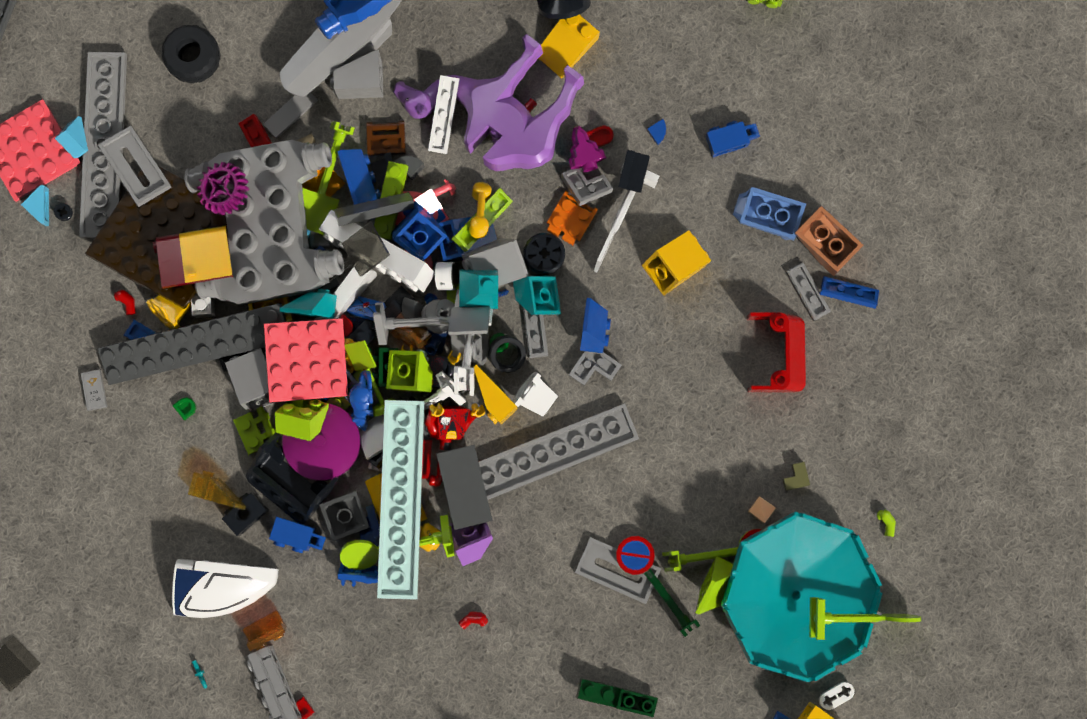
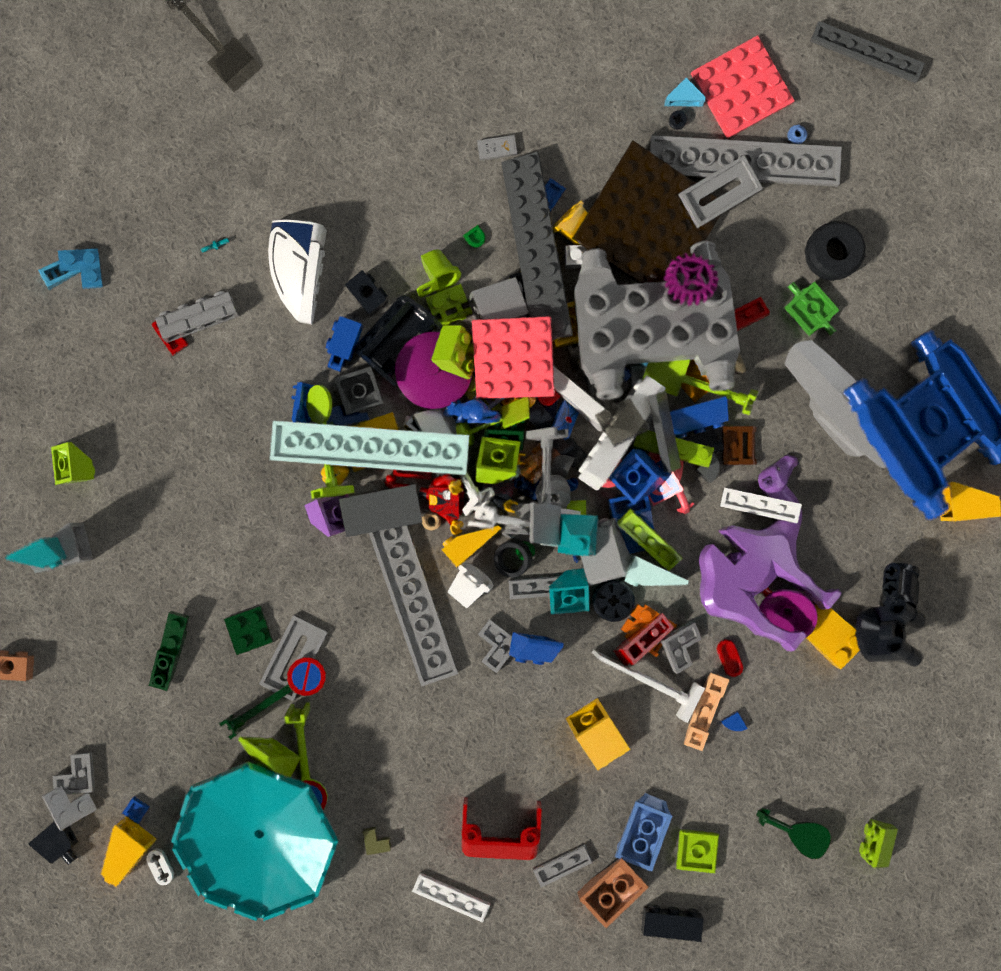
camera: 95 degrees right, 5 degrees up
medium azure slope [55,116,88,158] -> none
red arm [114,290,135,315] -> none
yellow door [153,226,233,289] -> none
clear yellow slope [188,470,246,510] -> none
clear orange bracket [243,610,286,651] -> none
light grey tile [263,92,318,139] -> none
teal slope [279,289,337,319] -> none
light grey slope [330,50,383,99] -> none
white piece [435,262,458,291] -> none
red arm [458,611,488,629] -> none
yellow piece [469,182,492,239] -> none
magenta rock [568,126,607,172] -> none
black panel [618,149,650,193] -> none
blue brick [705,121,760,158] -> none
light nougat slope [748,496,776,523] -> none
lime piece [809,597,921,640] -> none
blue tile [820,276,879,309] -> none
lime arm [877,509,896,537] -> none
none -> dark green plate [224,606,274,655]
none -> white tile [412,873,490,923]
none -> lime container [417,249,461,298]
none -> tan plate [422,511,441,530]
none -> red slope [613,613,674,666]
none -> light aqua slope [623,555,689,587]
none -> black brick [641,904,704,942]
none -> lime plate [676,829,719,873]
none -> light nougat slope [684,673,729,751]
none -> dark green piece [756,808,831,859]
none -> magenta dish [759,590,817,638]
none -> bright green plate [784,281,839,336]
none -> medium blue plate [787,125,807,144]

